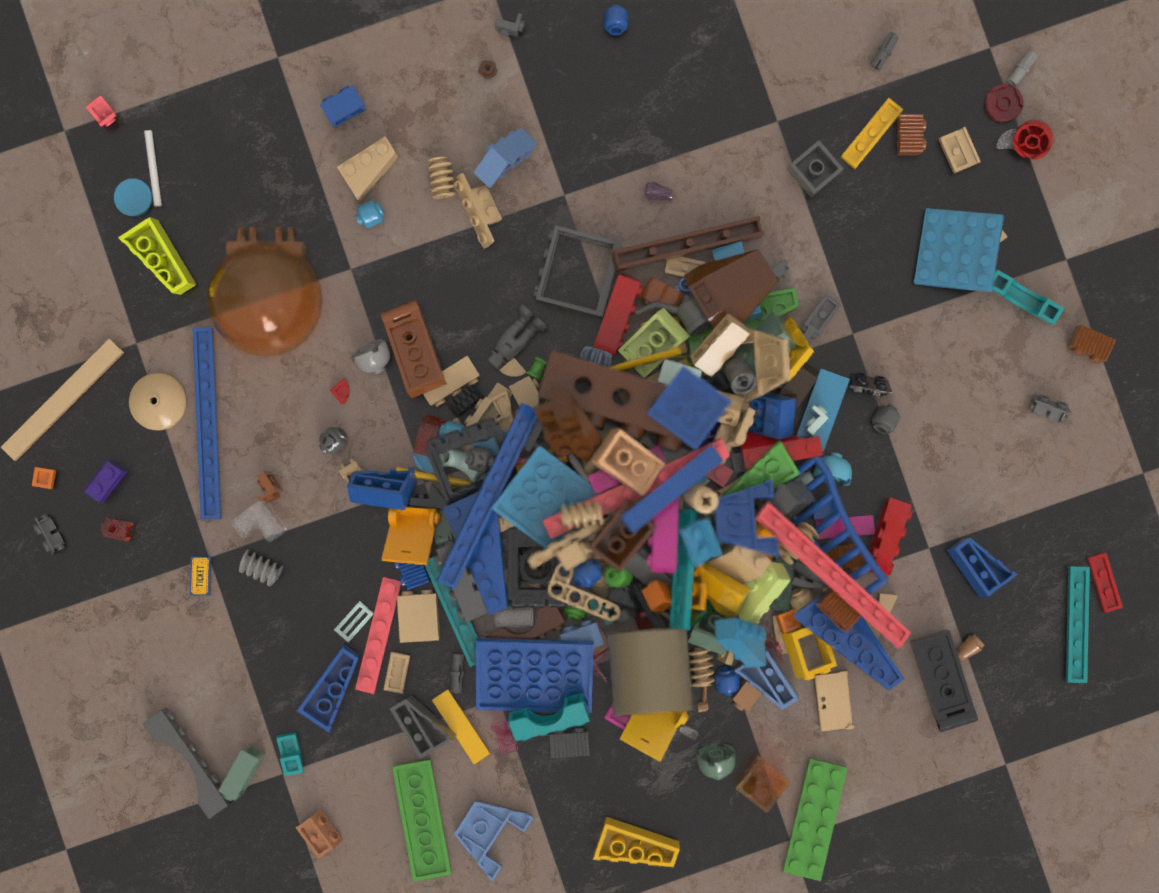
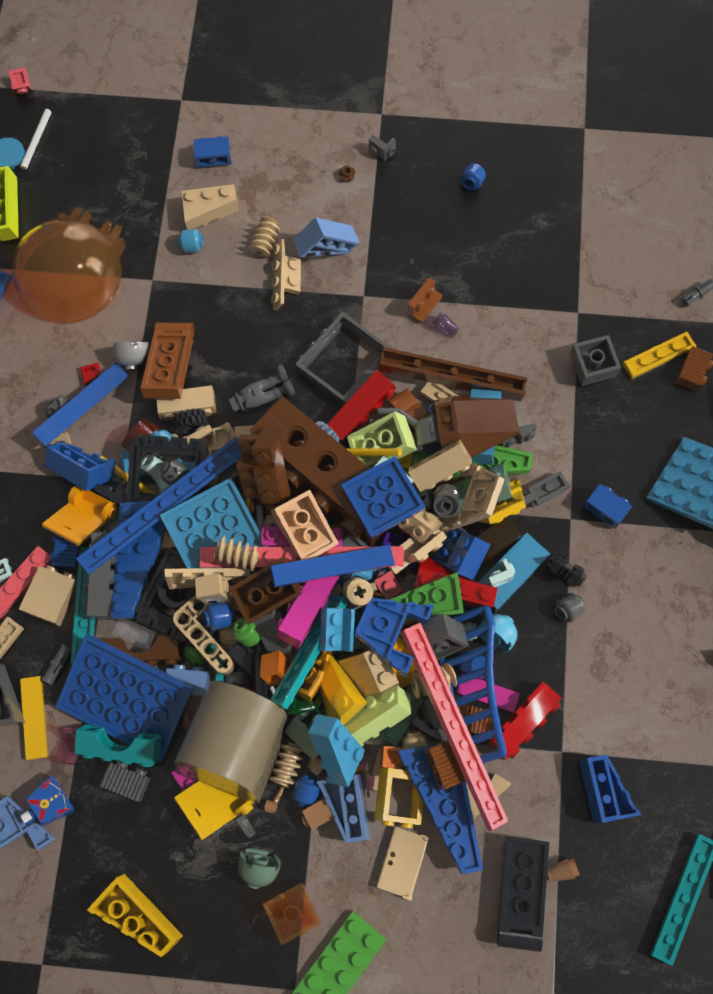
camera: 25 degrees right, 15 degrees down
tan tile [500,358,526,377] -> none
none -> blue torso [20,775,75,826]
none -> blue tile [31,363,129,448]
none -> dark orange bracket [407,277,442,323]
none -> blue brick [583,484,632,529]

